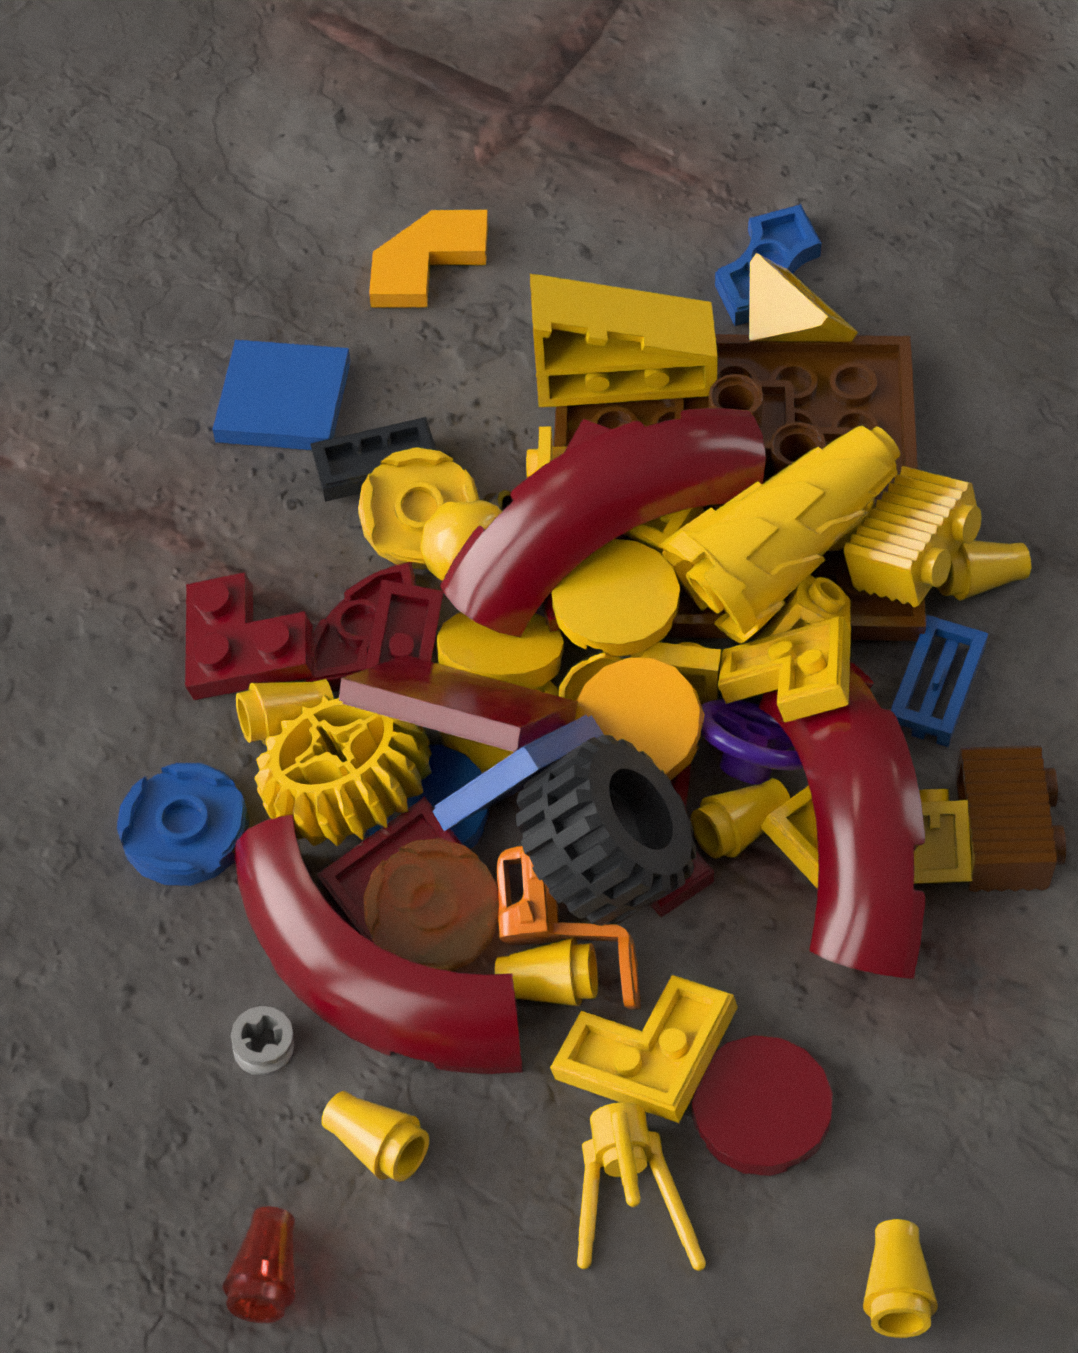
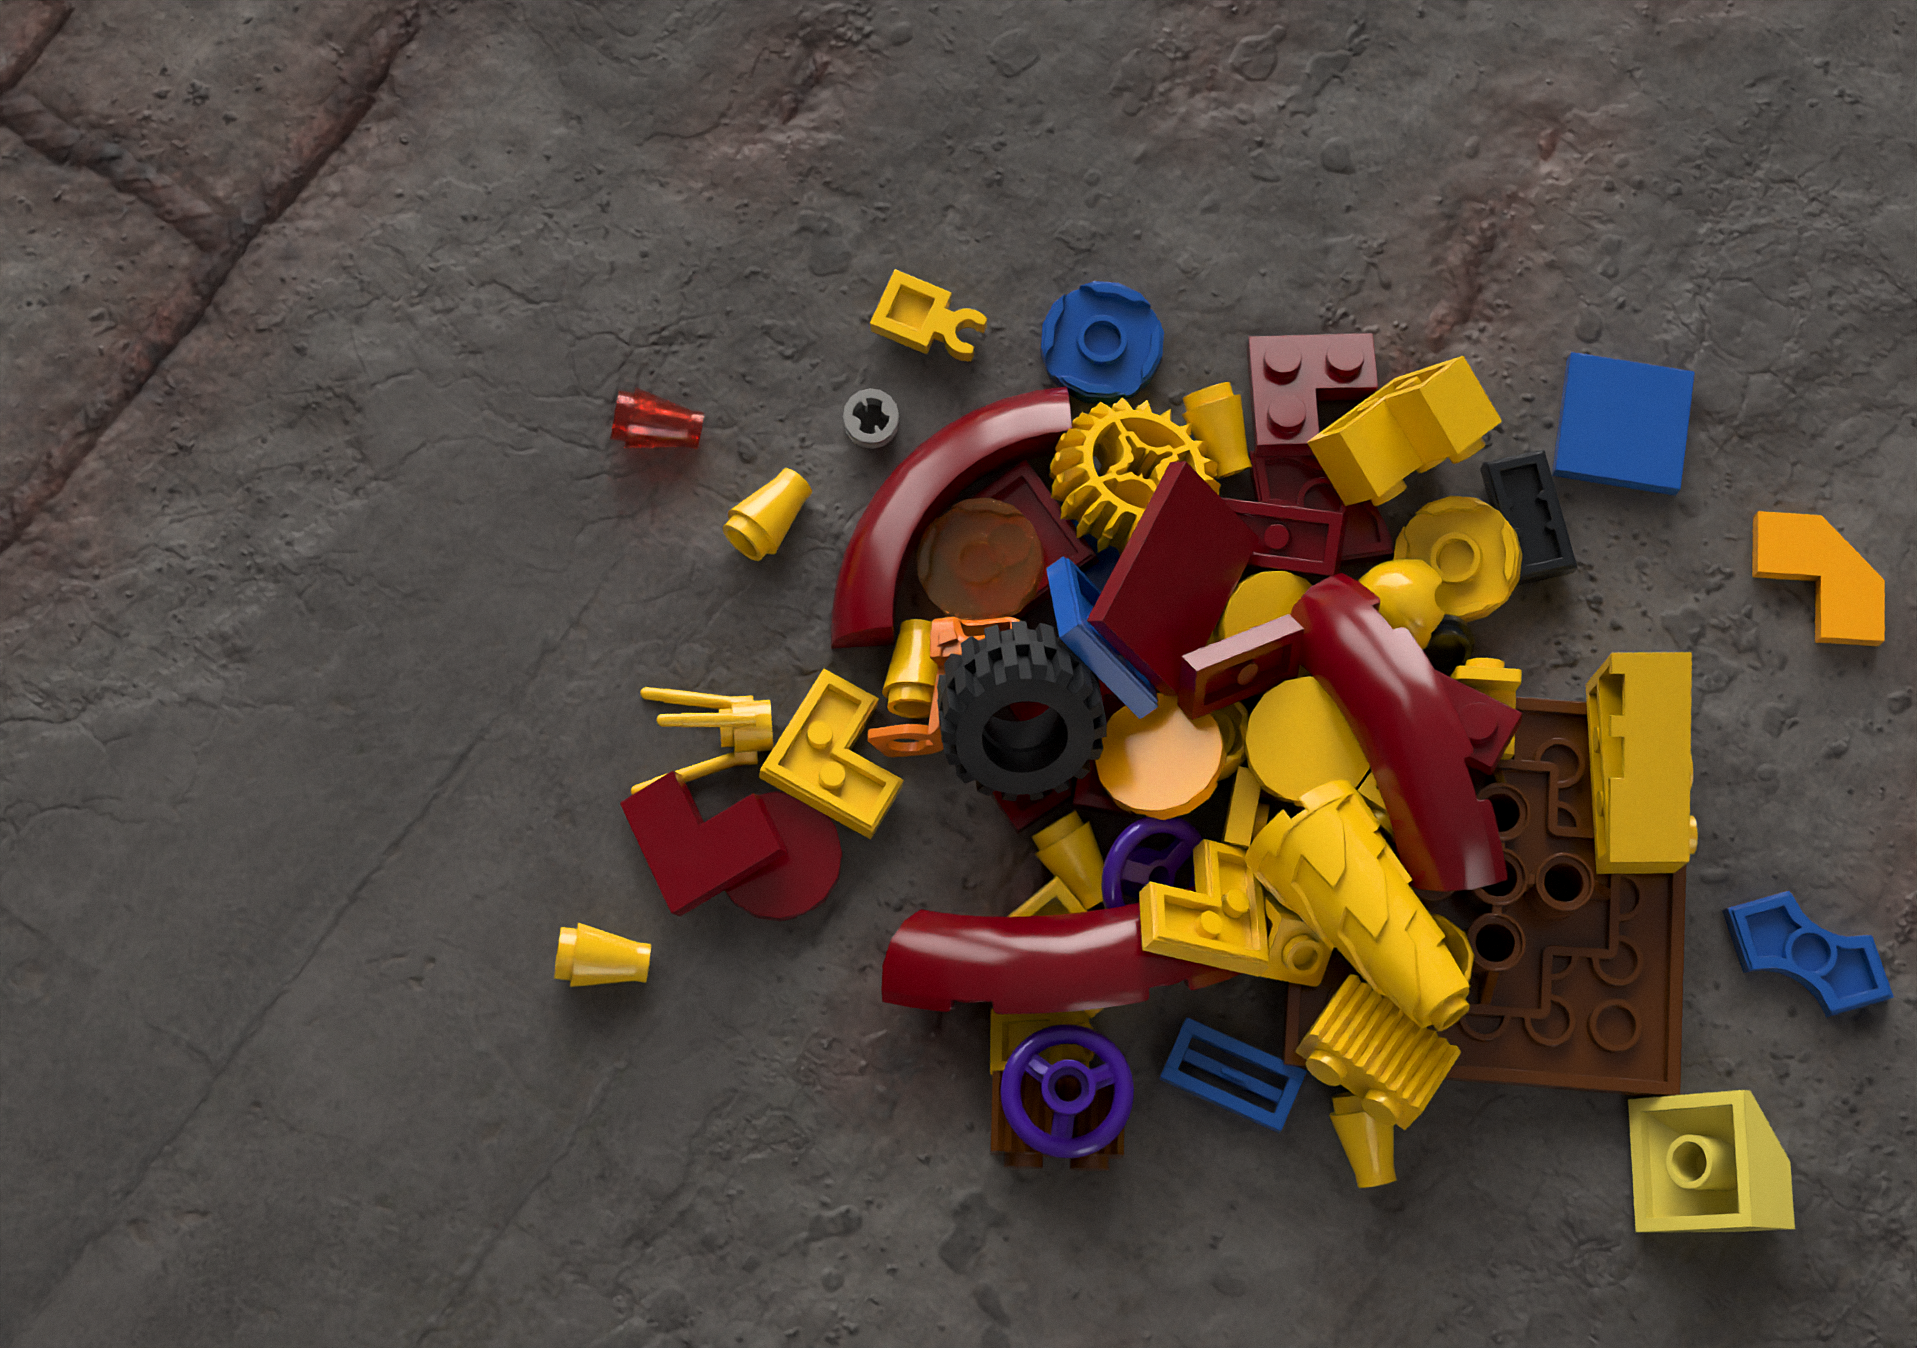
camera: 90 degrees right, 20 degrees up
yellow slope [749,253,858,342] -> none
none -> dark red tile [620,771,788,917]
none -> yellow plate [870,269,987,361]
none -> dark purple piece [1000,1024,1134,1158]
none -> dark red plate [1177,614,1304,720]
none -> yellow brick [1307,356,1502,506]
none -> light yellow slope [1628,1090,1795,1233]

